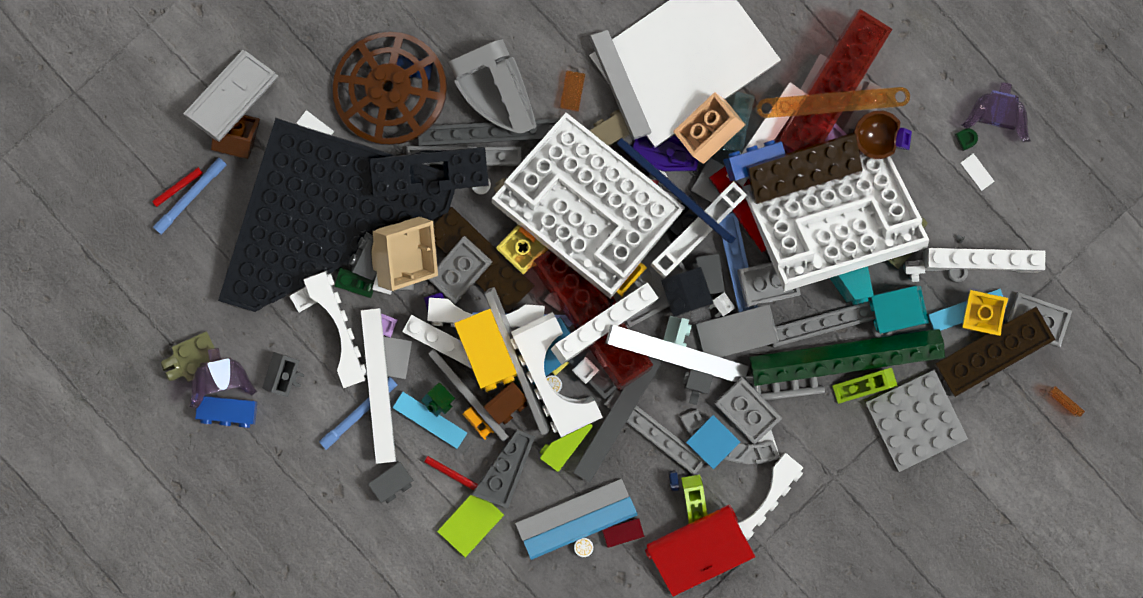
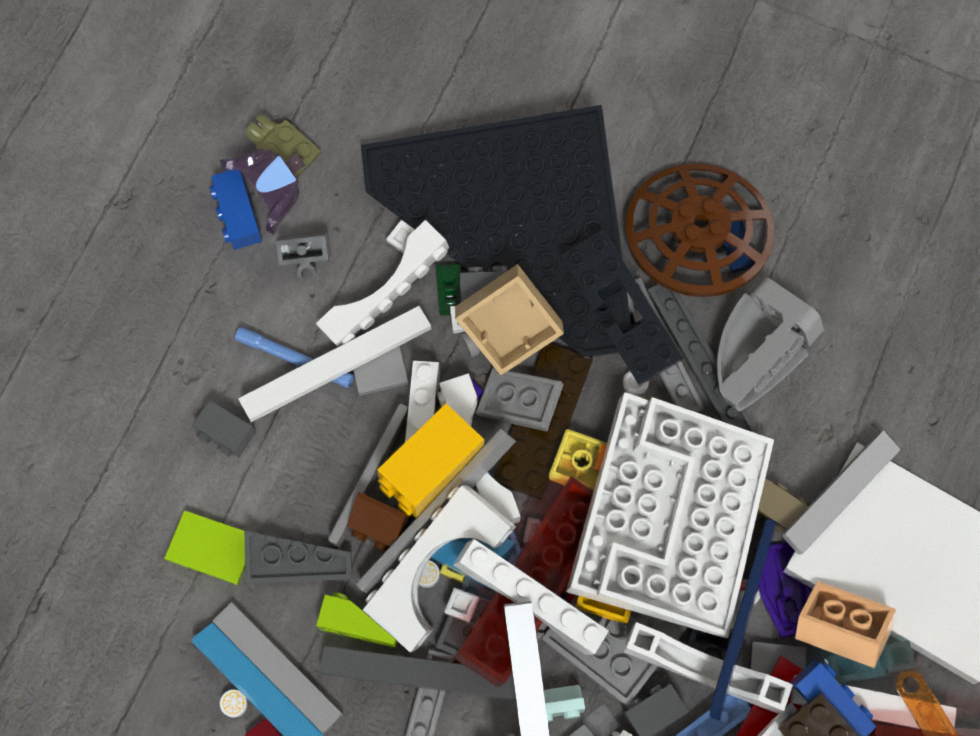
camera: 75 degrees right, 15 degrees down
red bar [152,167,203,207] -> none
medium blue piece [153,157,227,235] -> none
light grey piece [183,50,278,142] -> none
reddish brown slope [211,115,260,159] -> none
white sticker [297,110,334,135] -> none
lavender tile [381,314,397,338] -> none
medium azure tile [393,392,467,449] -> none
dark green brick [421,382,455,417] -> none
red bar [424,456,478,490] -> none
light orange bar [462,406,494,440] -> none
clear orange tile [560,70,585,112] -> none
black slope [661,267,714,317] -> none

